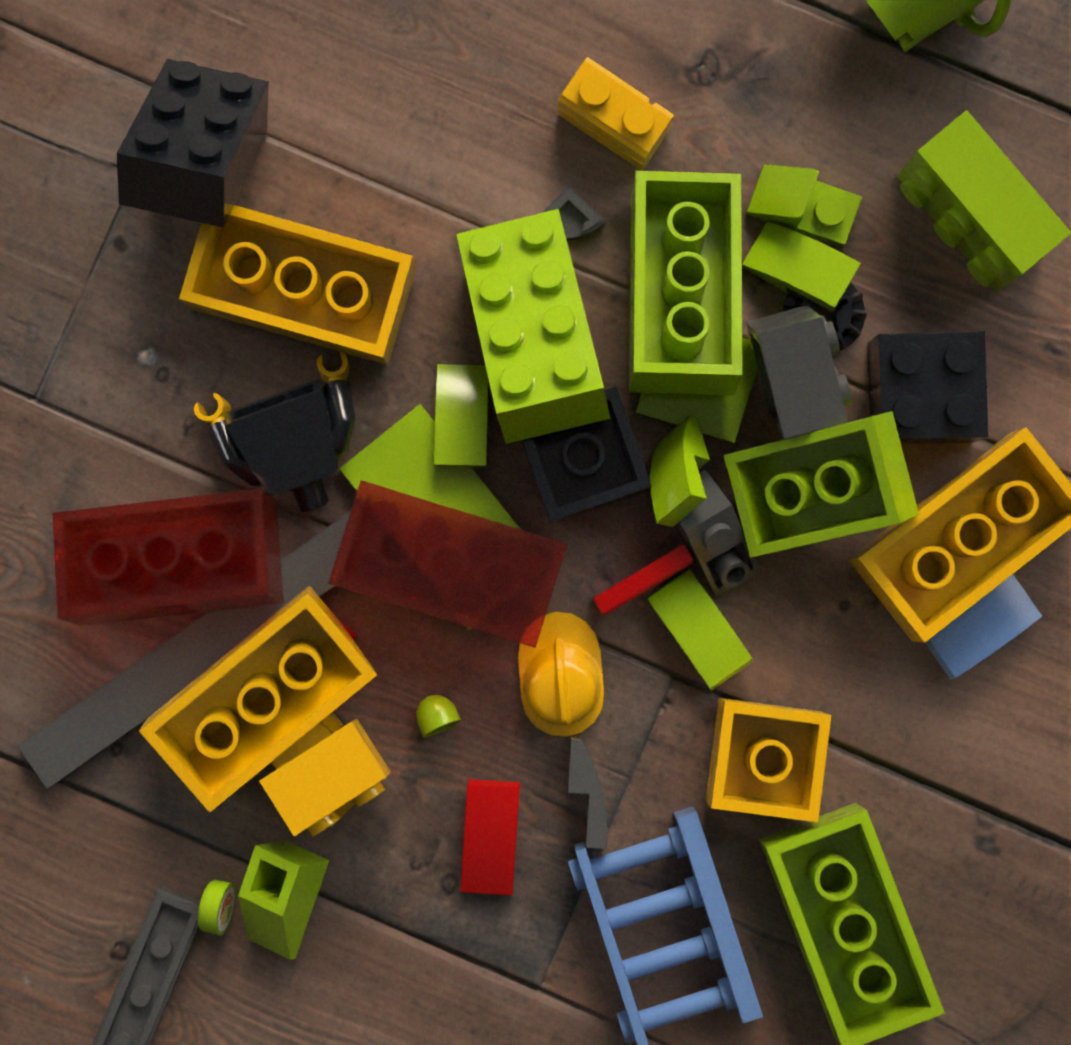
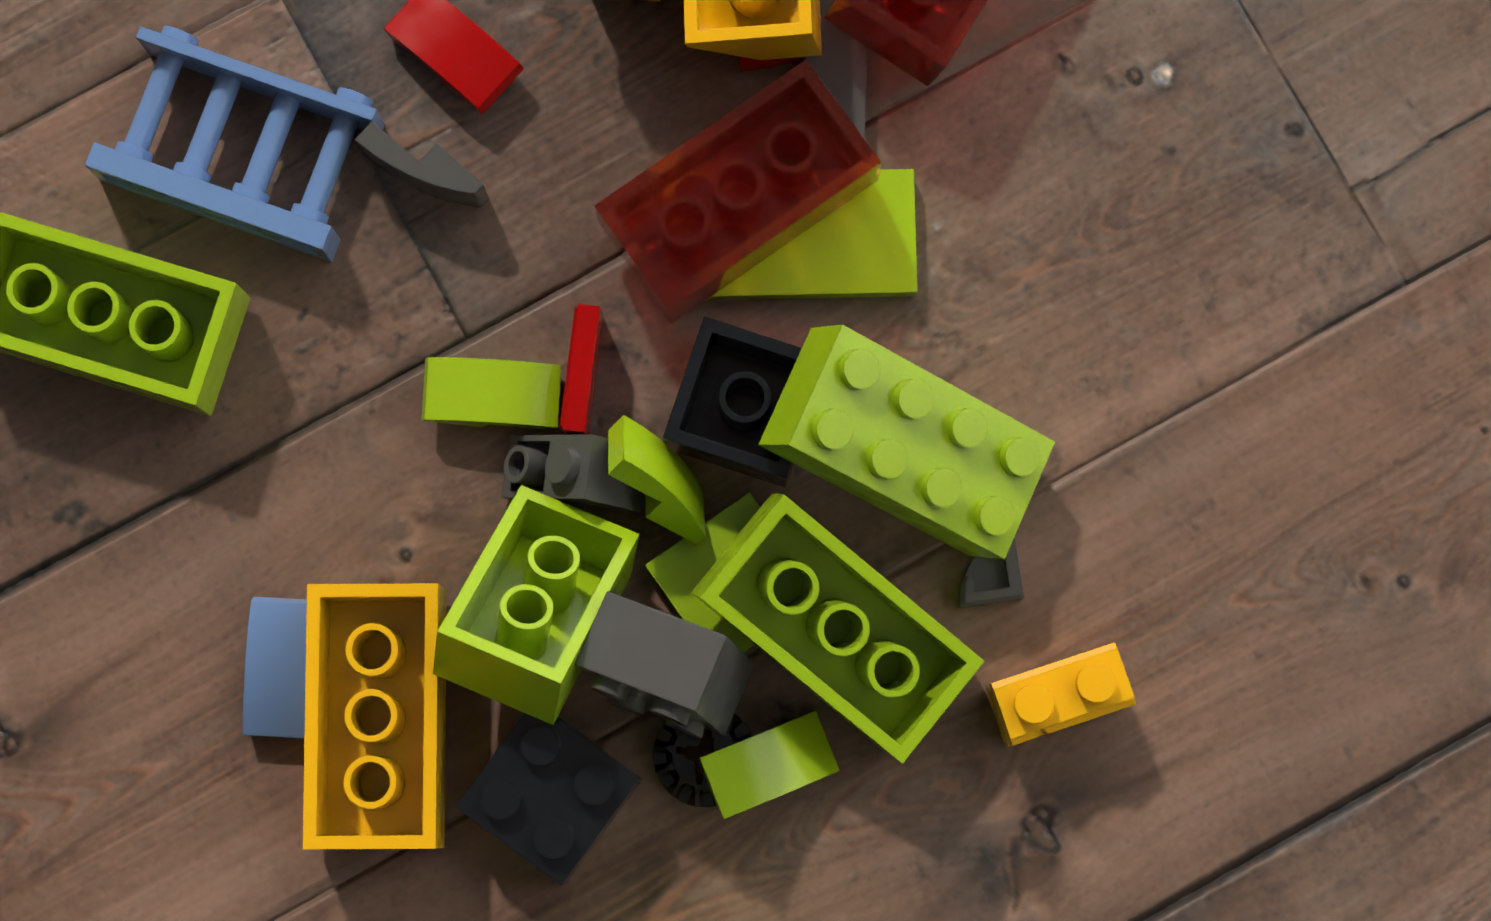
camera: 125 degrees right, 5 degrees down
black brick [117,59,269,228] -> none
yellow brick [179,205,417,366] -> none
black torso [194,351,356,512] -> none
lime hinge [416,695,461,738] -> none
lime slope [434,364,489,467] -> none
yellow piece [518,612,604,737] -> none
yellow brick [705,698,832,823] -> none
lime slope [746,164,862,249] -> none

